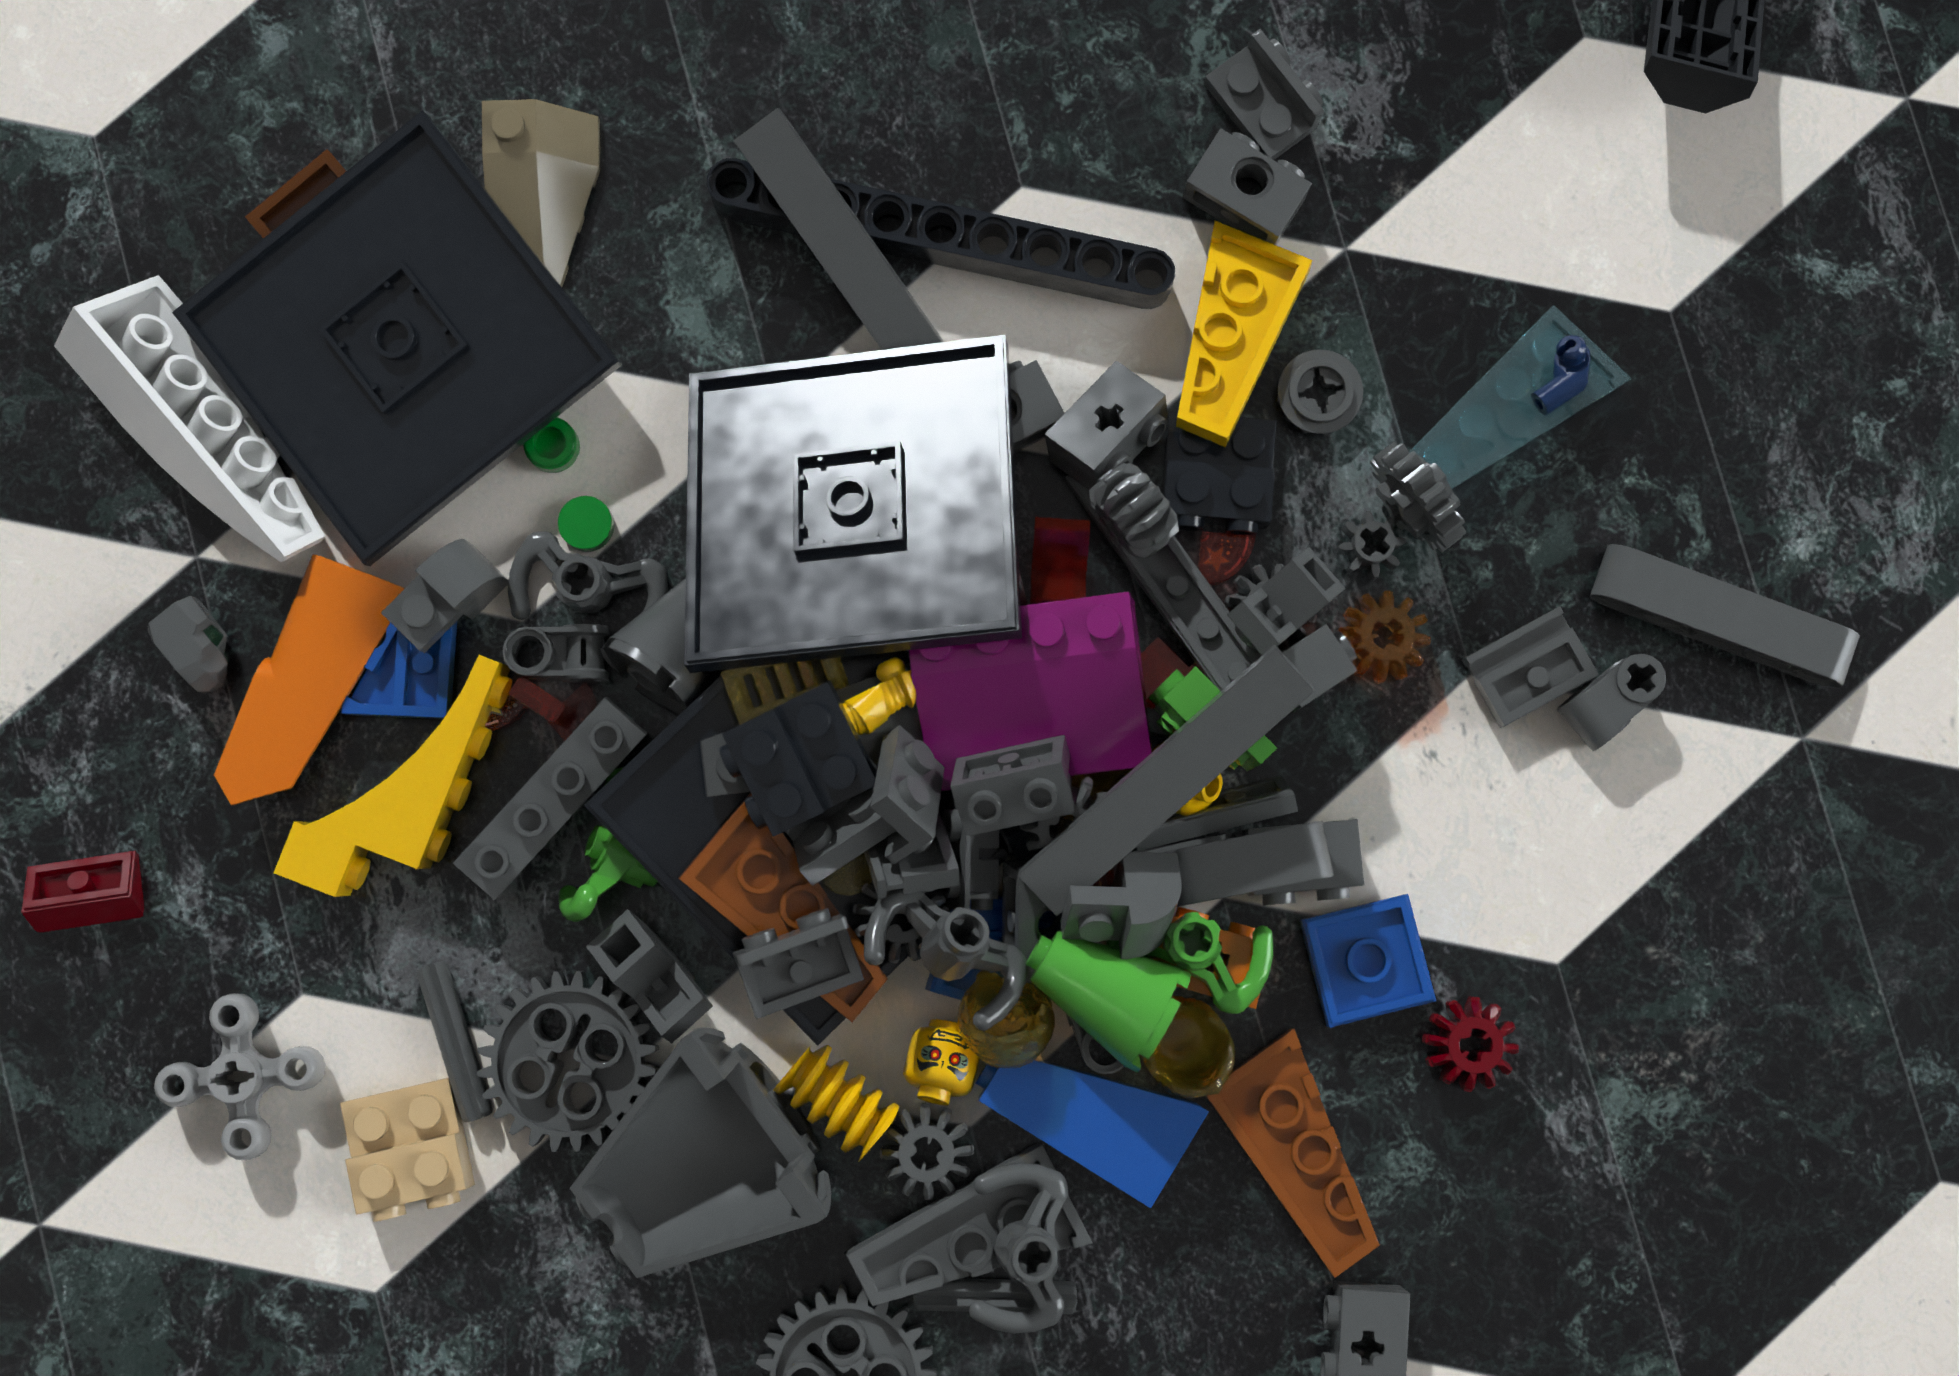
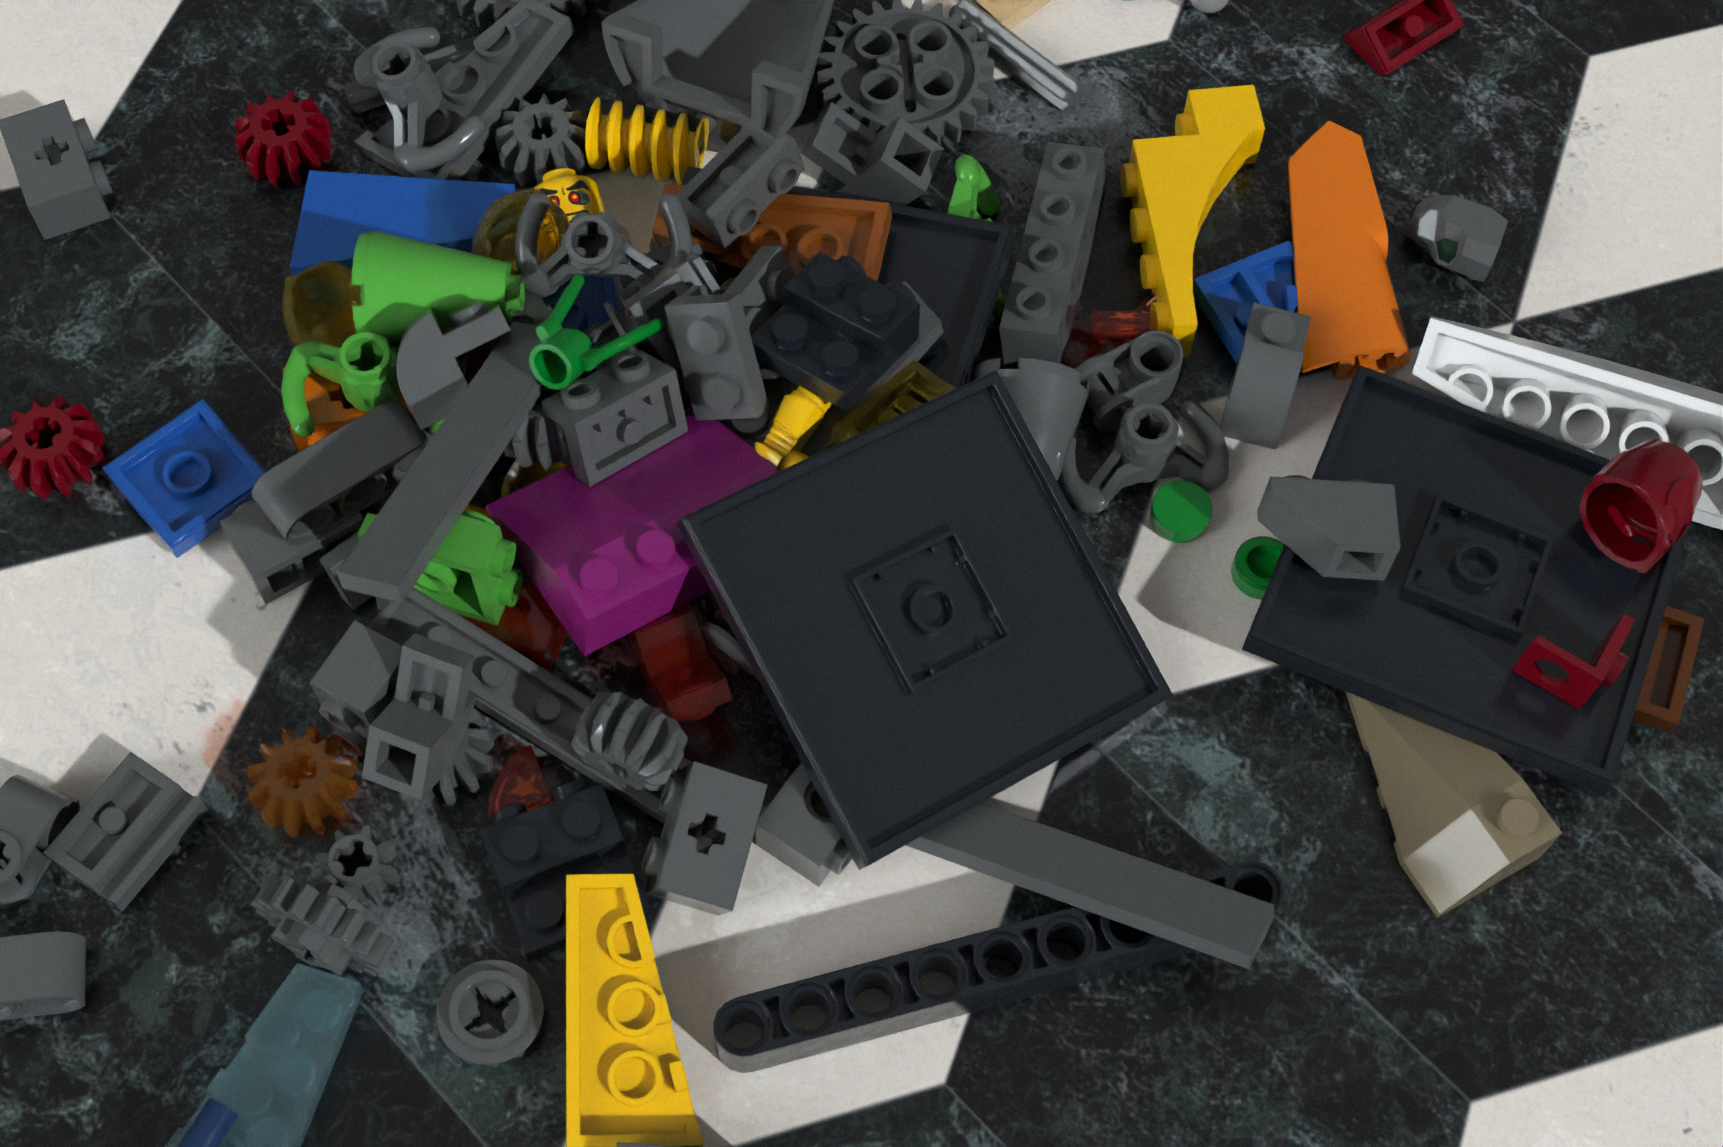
camera: 150 degrees right, 20 degrees down
dark orange wing [1202,1028,1380,1278] -> none
none -> dark red gear [235,90,332,189]
none -> green plant [529,274,664,390]
none -> dark grey slope [1257,475,1401,581]
none -> dark red bracket [1512,613,1636,710]
none -> dark red helmet [1579,439,1703,573]

